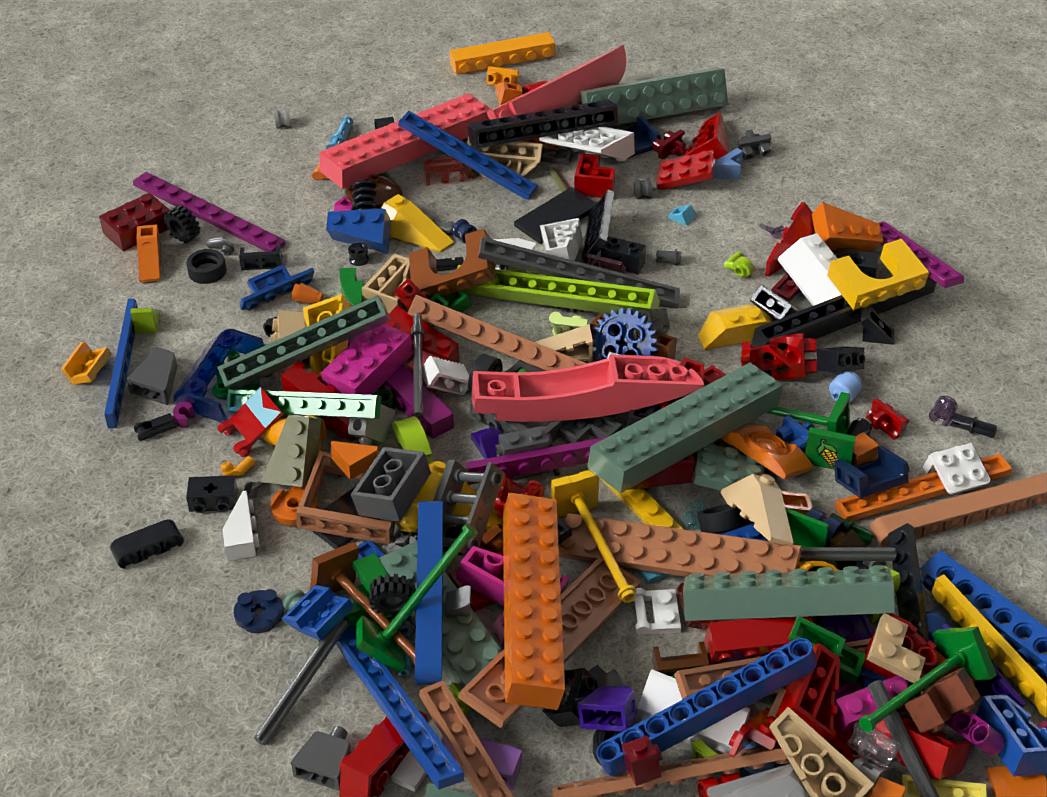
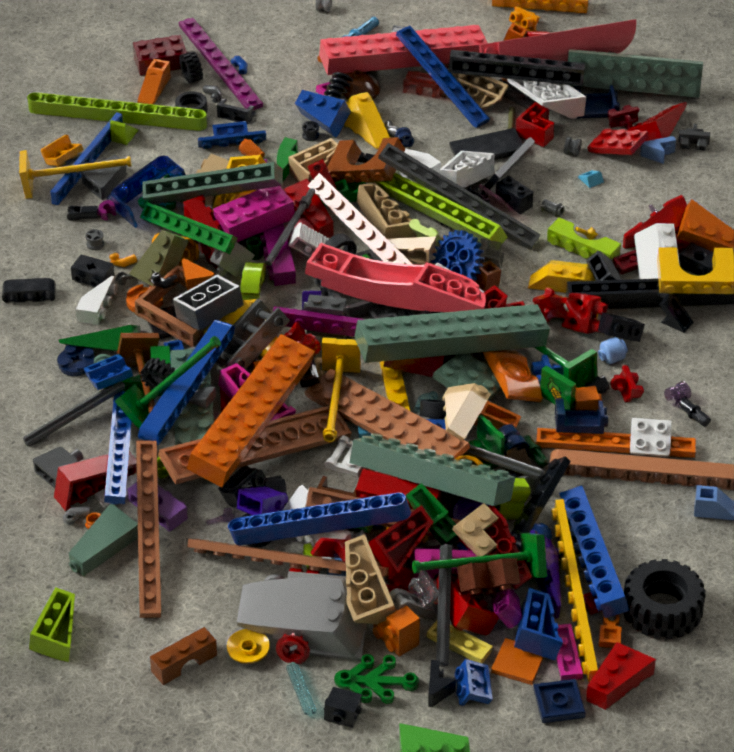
camera: 25 degrees right, 0 degrees up
red flag [217,387,283,457] -> none
dark red brick [622,735,662,786] -> none
lime plate [724,251,754,278] -> none
none -> yellow tile [19,150,132,199]
none -> lime beam [27,92,207,131]
none -> green wedge [59,325,141,351]
none -> dark grey wheel [85,229,104,250]
none -> black arm [151,272,179,289]
none -> clear purple hand [206,507,235,525]
none -> blue arm [231,56,248,74]
none -> tan wedge [356,183,417,239]
none -> lime arch [547,217,621,260]
none -> yellow hand [575,227,598,240]

